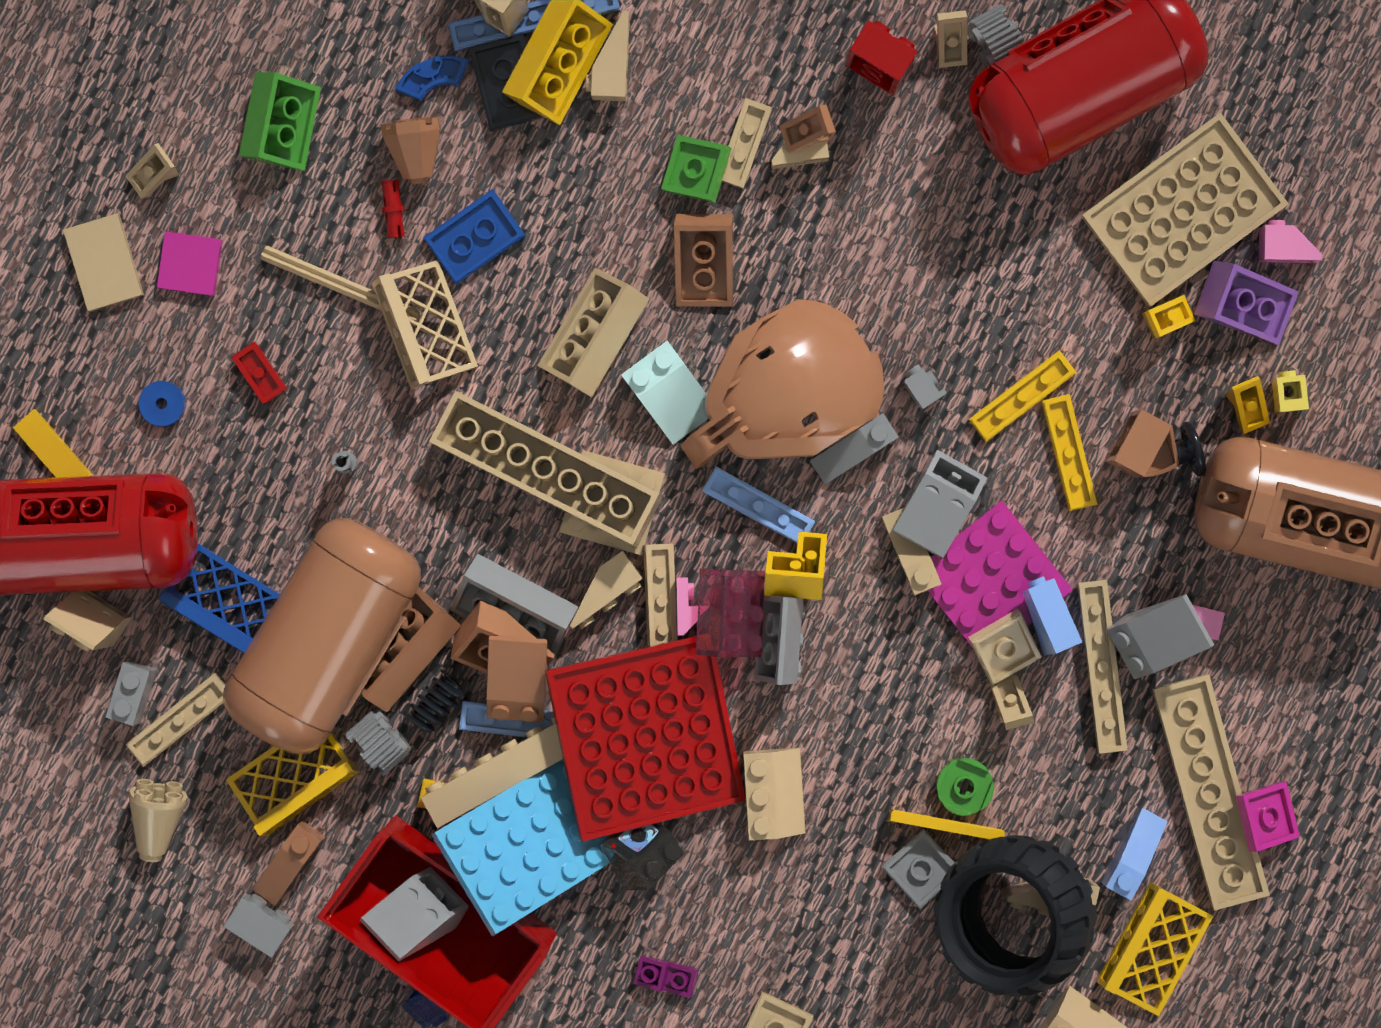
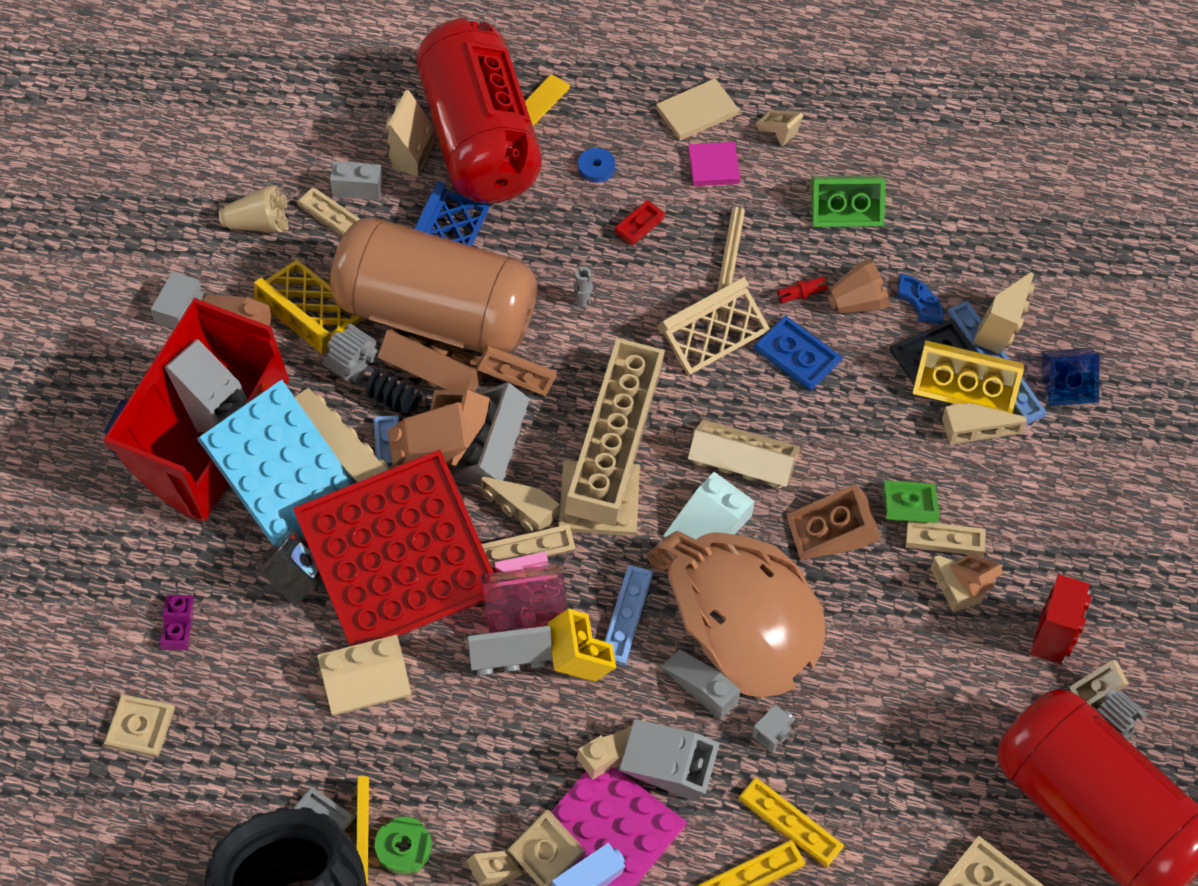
camera: 80 degrees right, 30 degrees down
none -> nougat plate [477,345,556,396]

